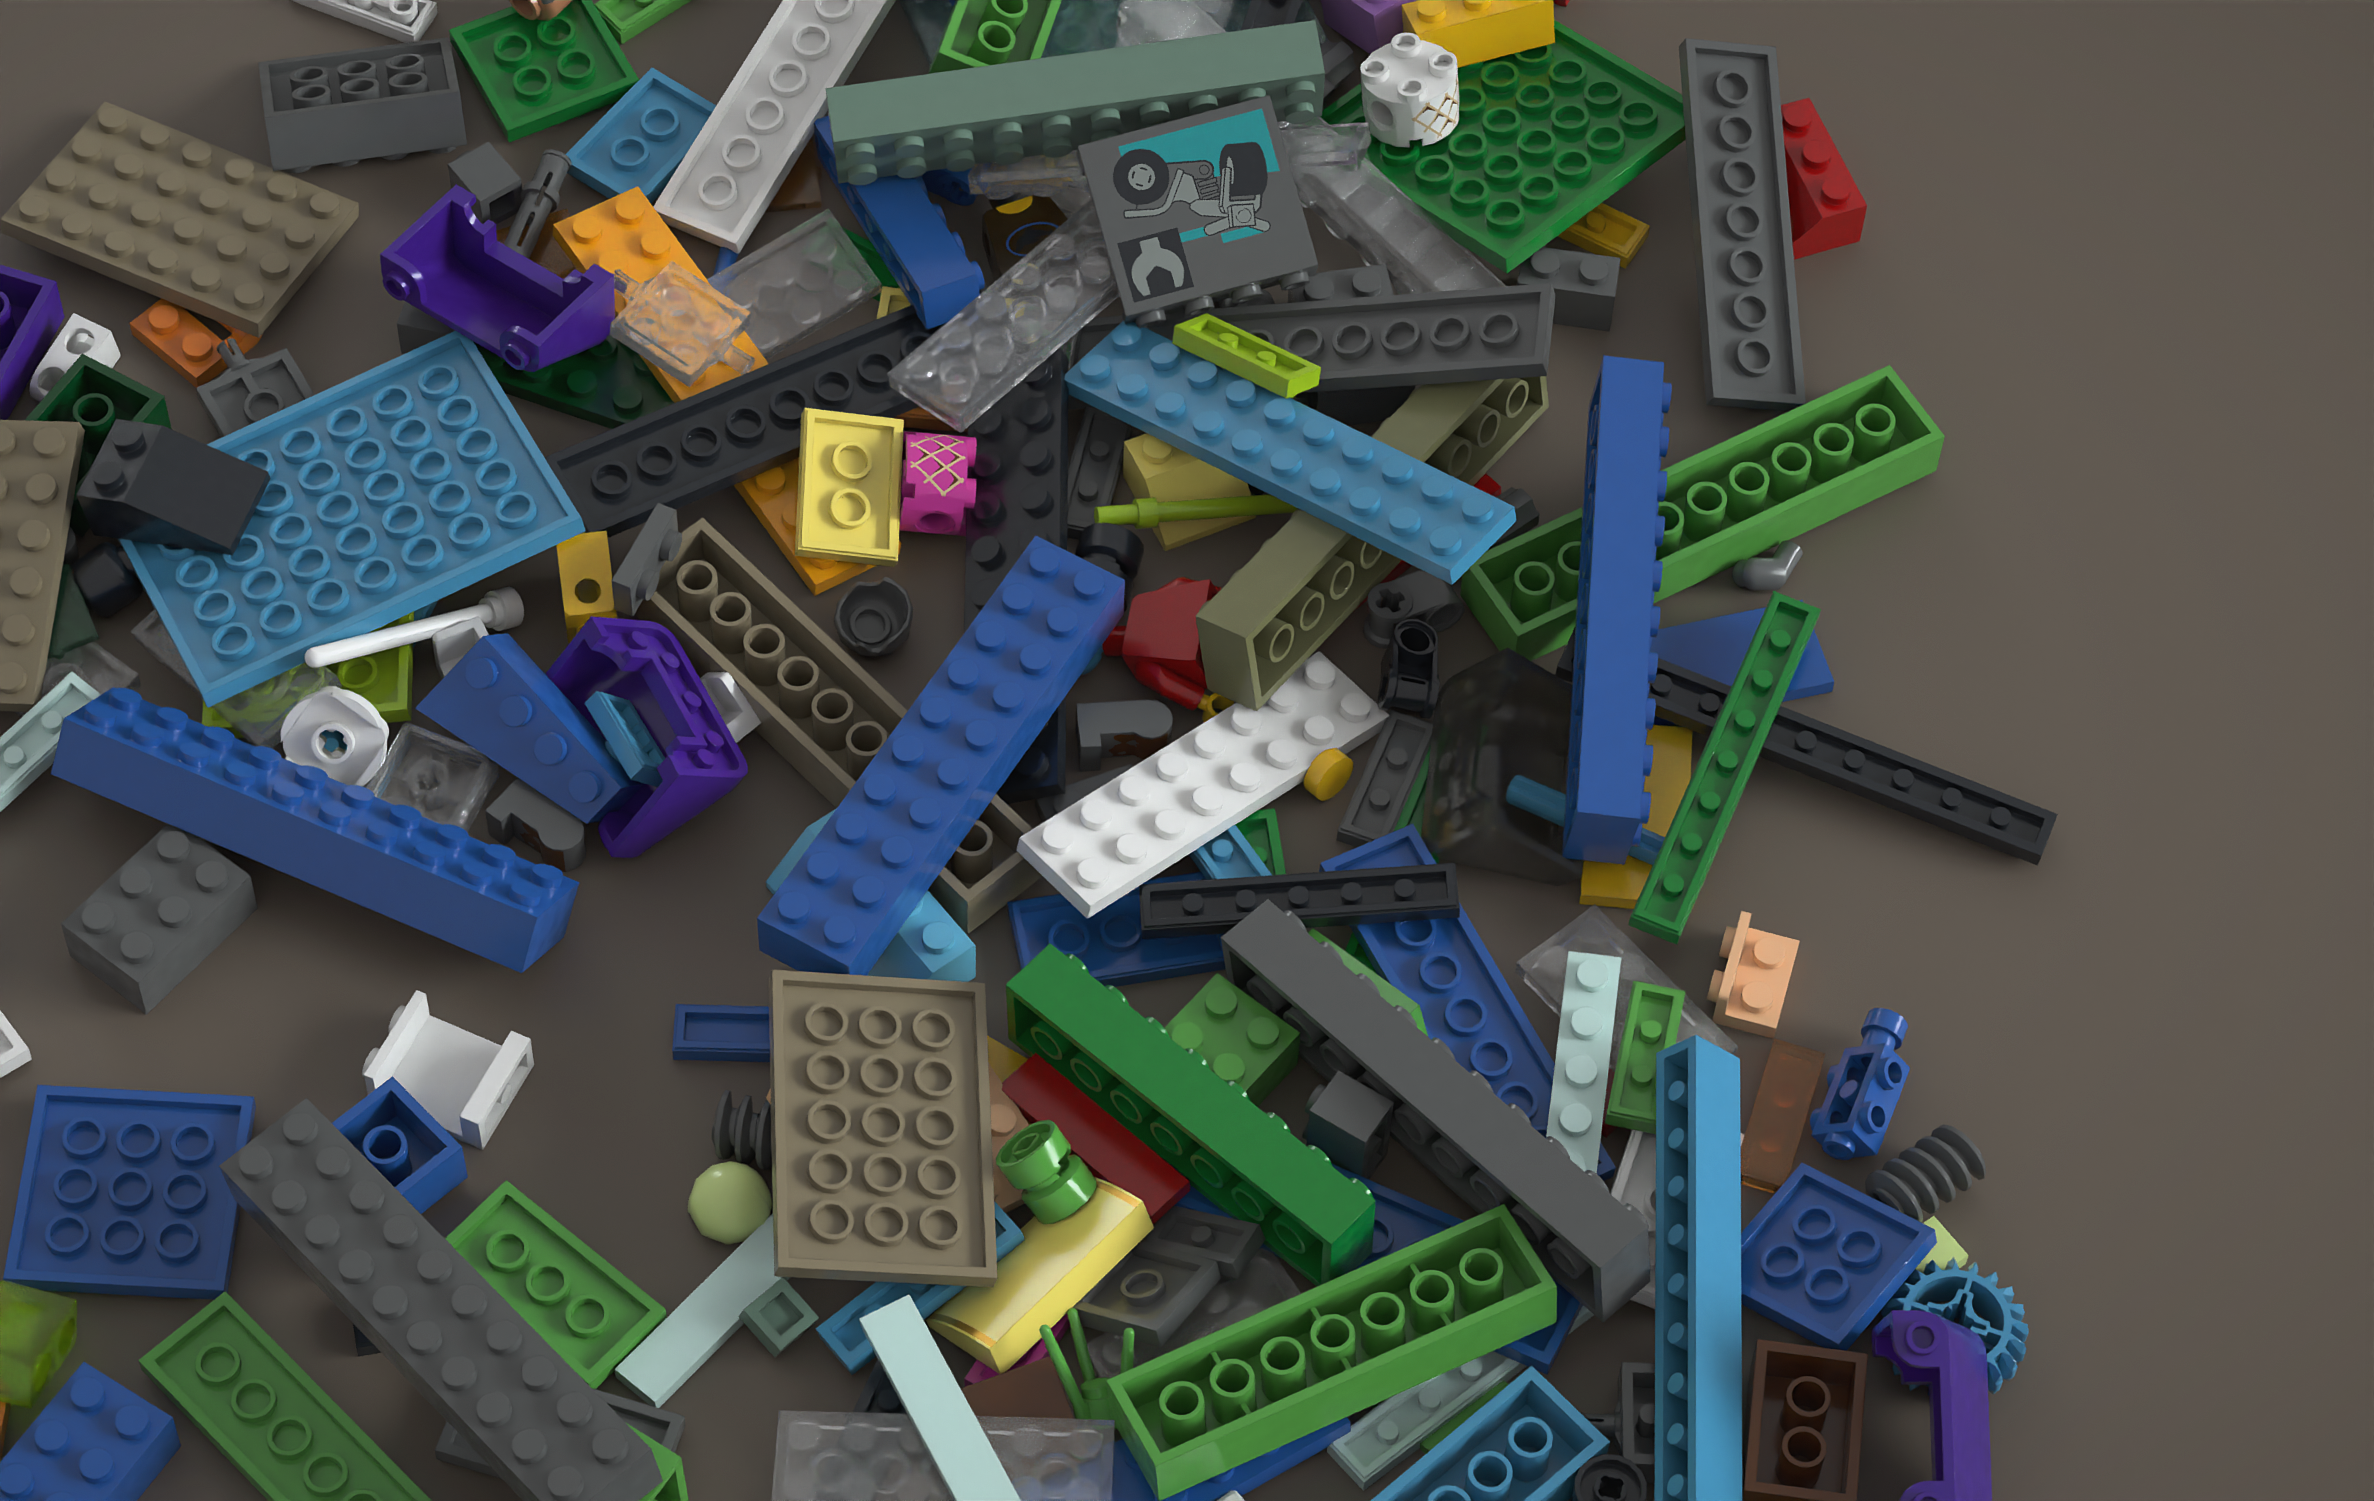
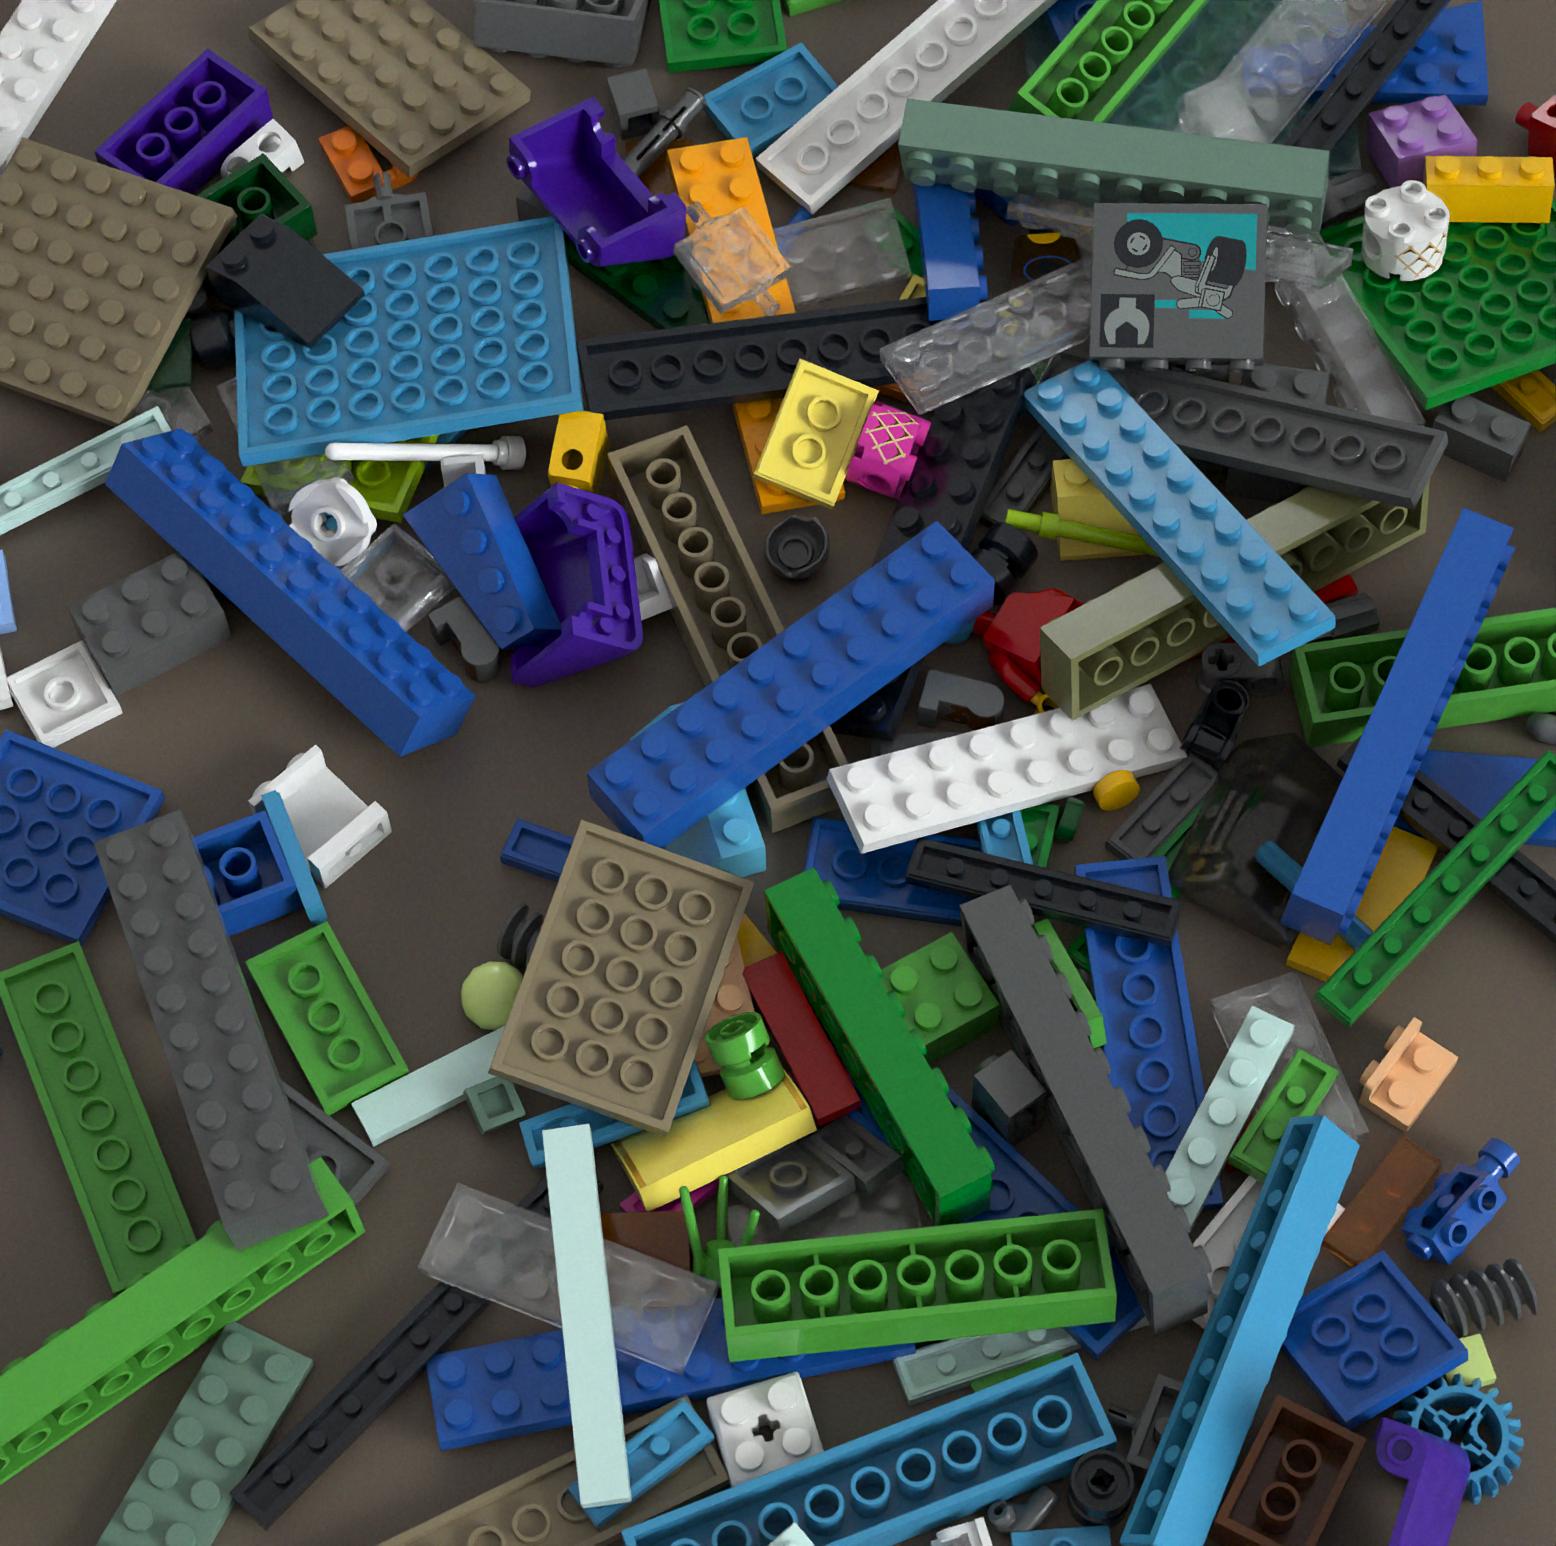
camera: 25 degrees right, 5 degrees up
dark azure plate [585,691,665,787] -> none
dark grey plate [611,503,682,616] -> none
lime plate [1172,313,1321,399] -> none
none -> white tile [7,640,123,748]
none -> dark azure tile [261,790,328,927]
none -> dark green tile [1054,796,1085,843]

